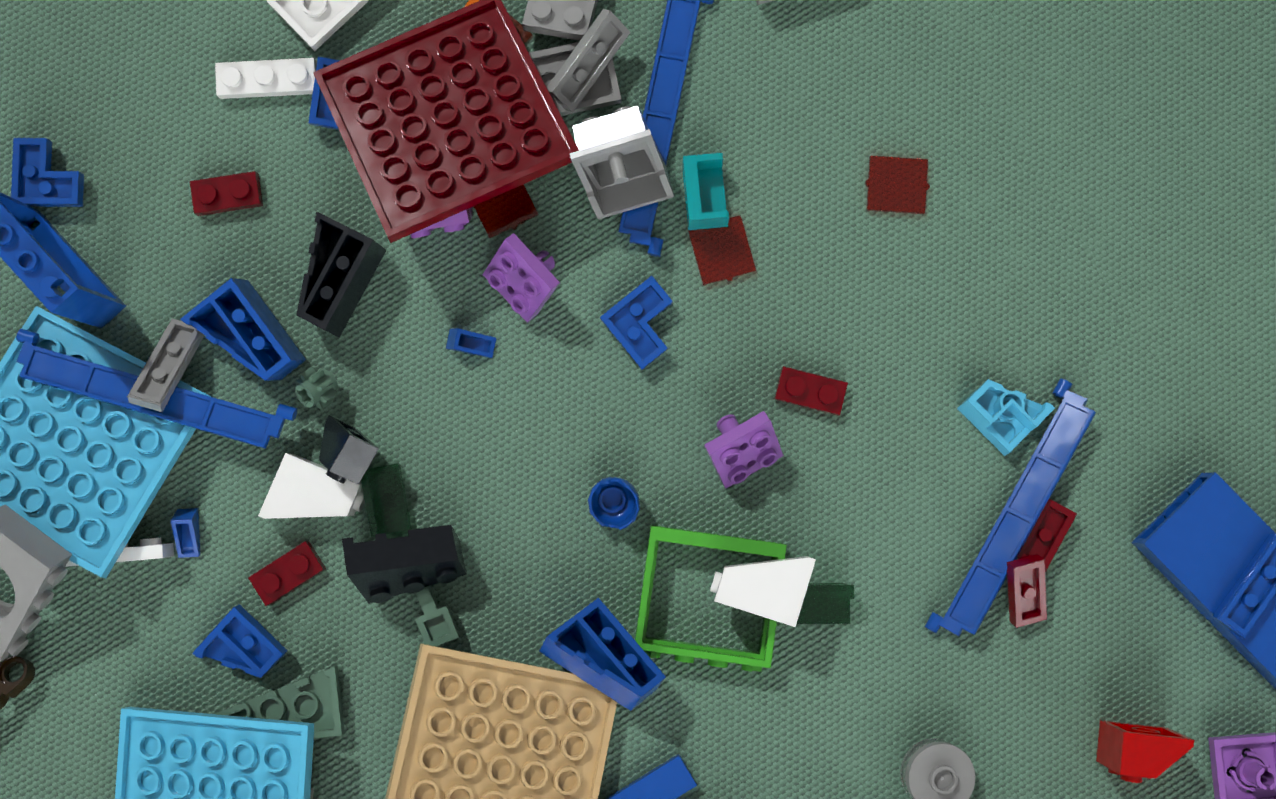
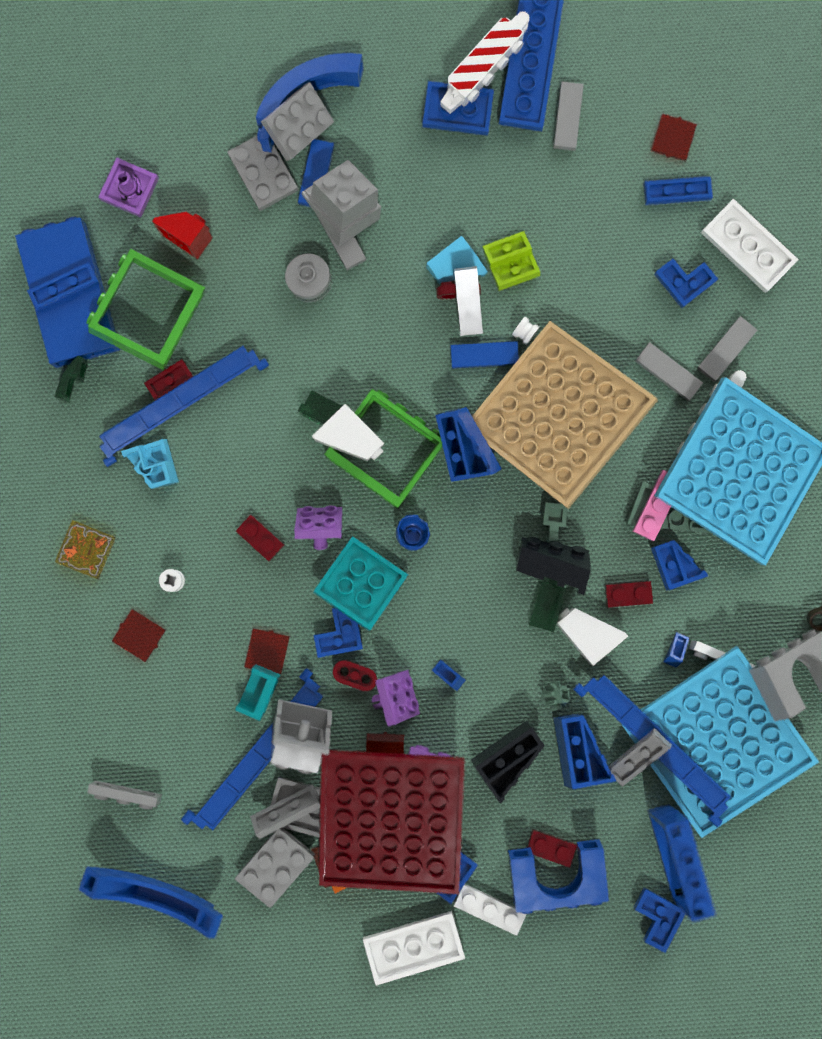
camera: 155 degrees left, 0 degrees up
black slope [319,415,379,484] -> none
plate [1007,554,1047,628] -> none
none -> clear green slope [55,356,88,403]
none -> clear yellow tile [55,520,116,579]
none -> bright green window [86,249,205,371]
none -> white wheel [159,569,185,592]
none -> teal plate [313,536,408,632]
none -> dark red plate [333,660,377,691]
none -> blue arch [508,839,609,914]
none -> bright pink plate [632,470,671,541]

